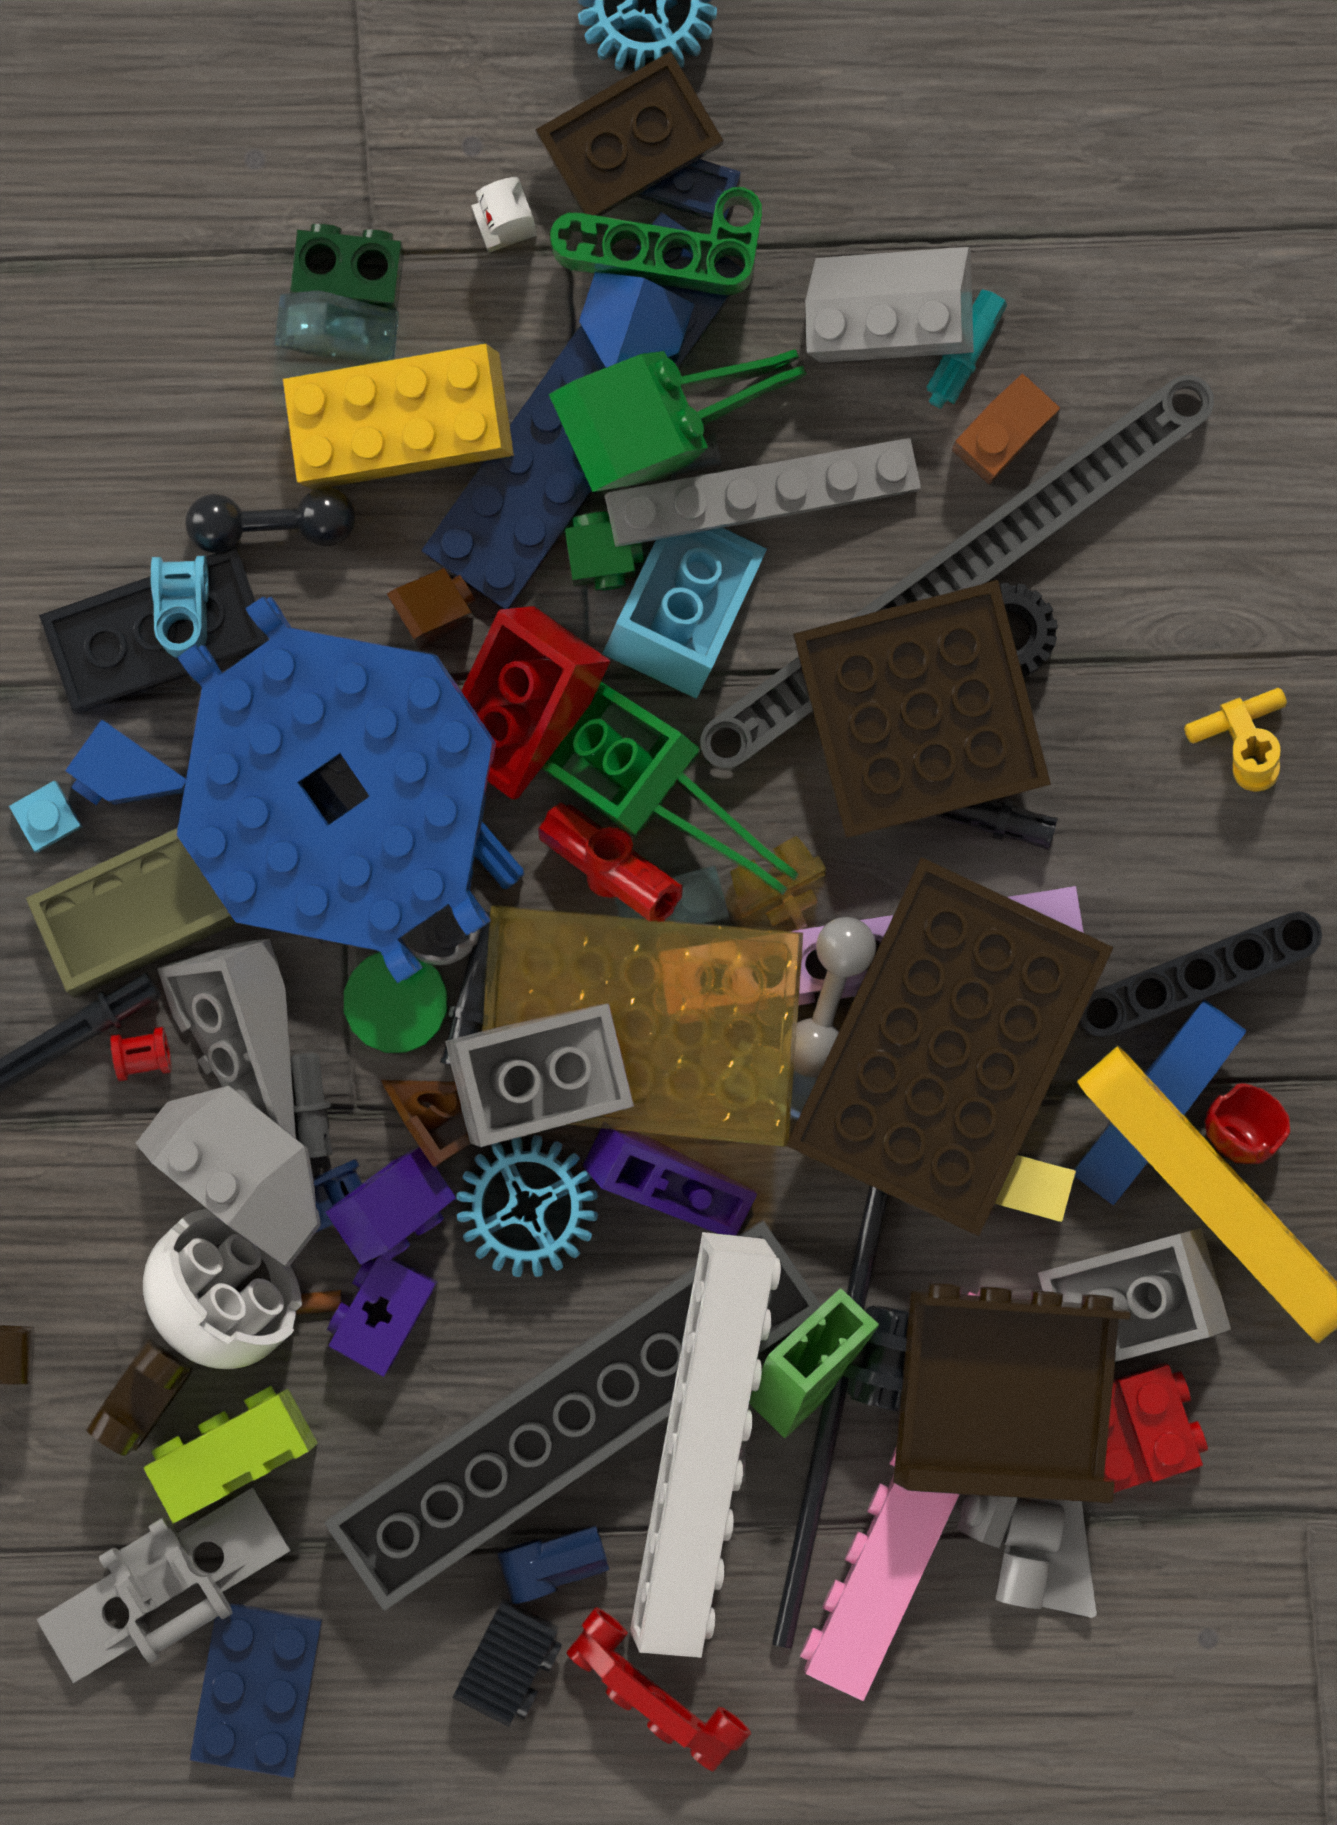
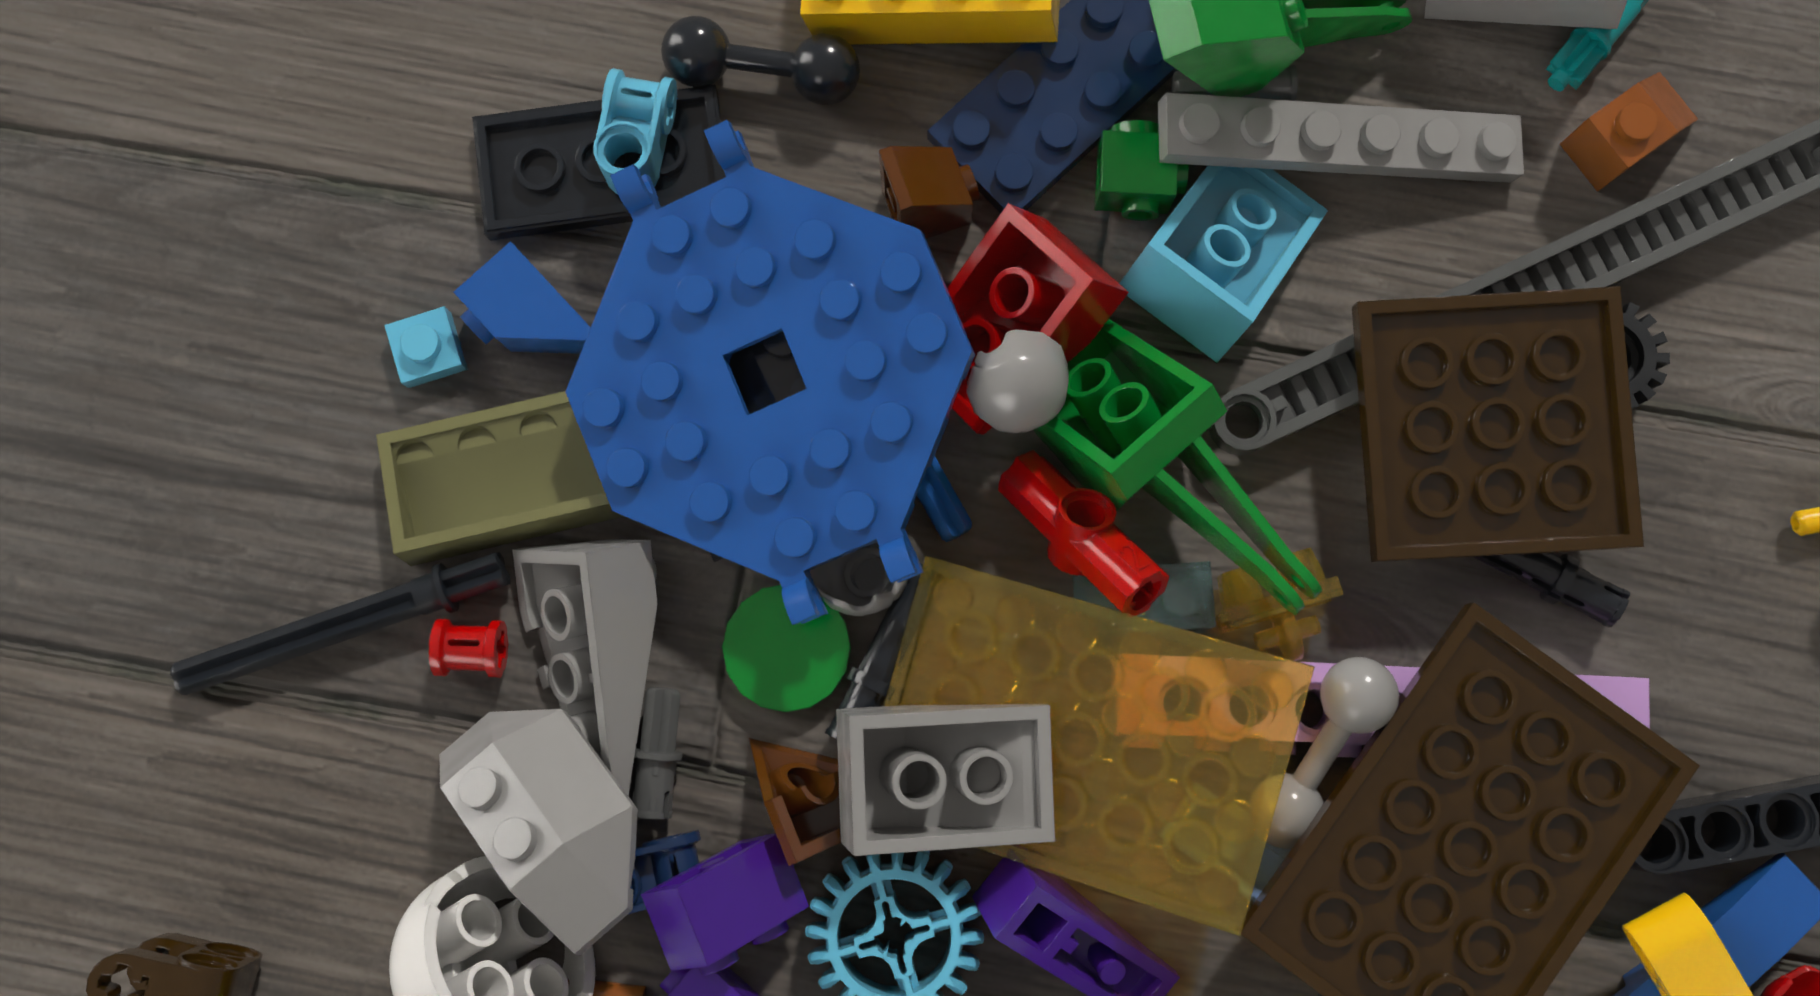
camera: 10 degrees right, 5 degrees down
none -> light grey hair [966,330,1069,434]

